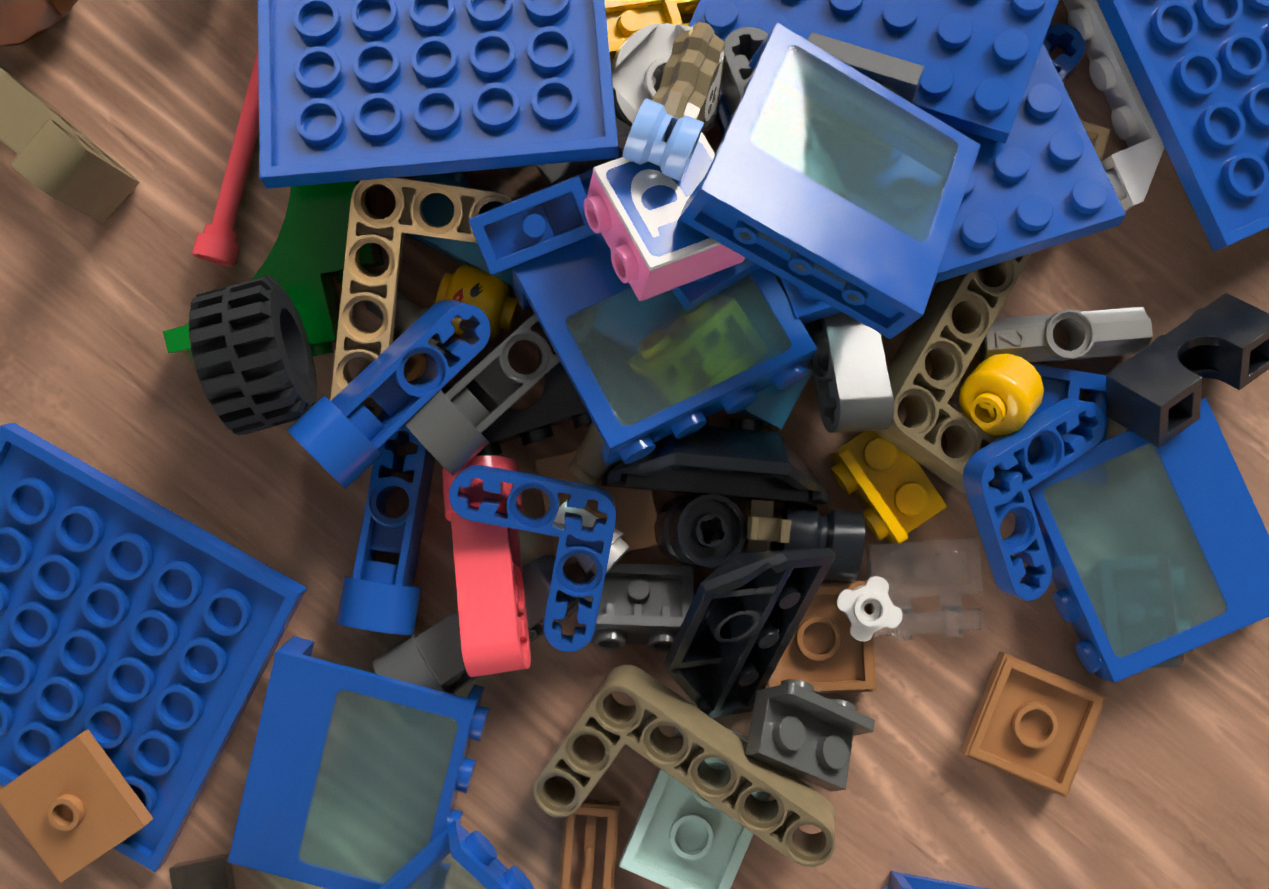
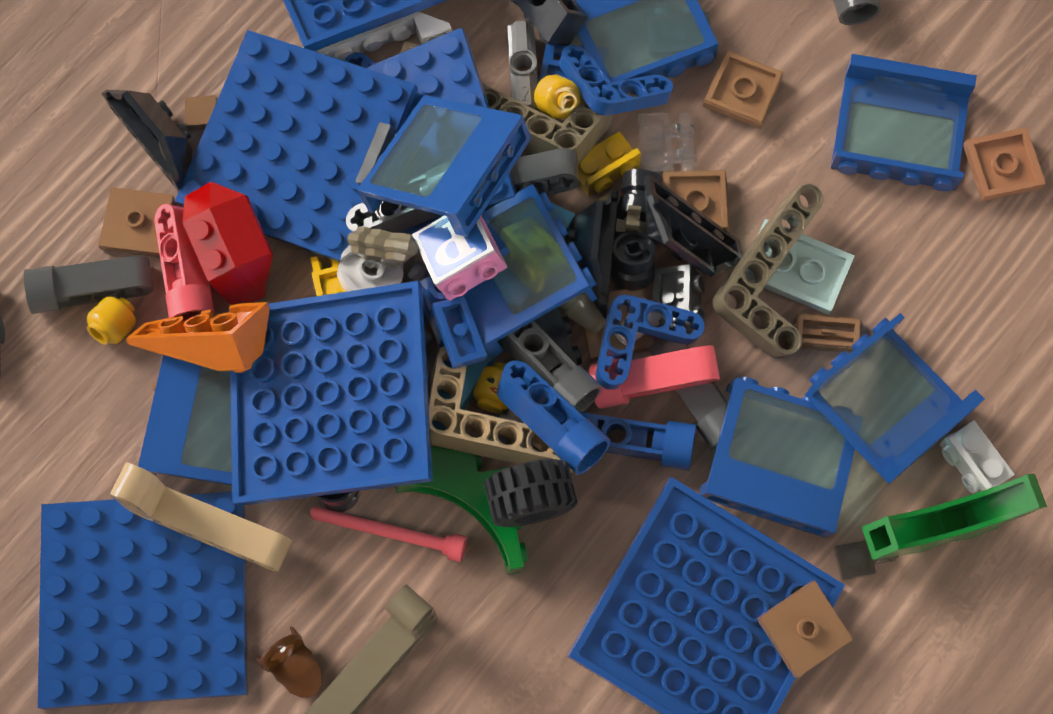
camera: 90 degrees left, 15 degrees down
light blue wheel [622,98,705,182] -> none
dark grey bracket [745,679,875,792] -> none
white plate [837,576,902,641] -> none

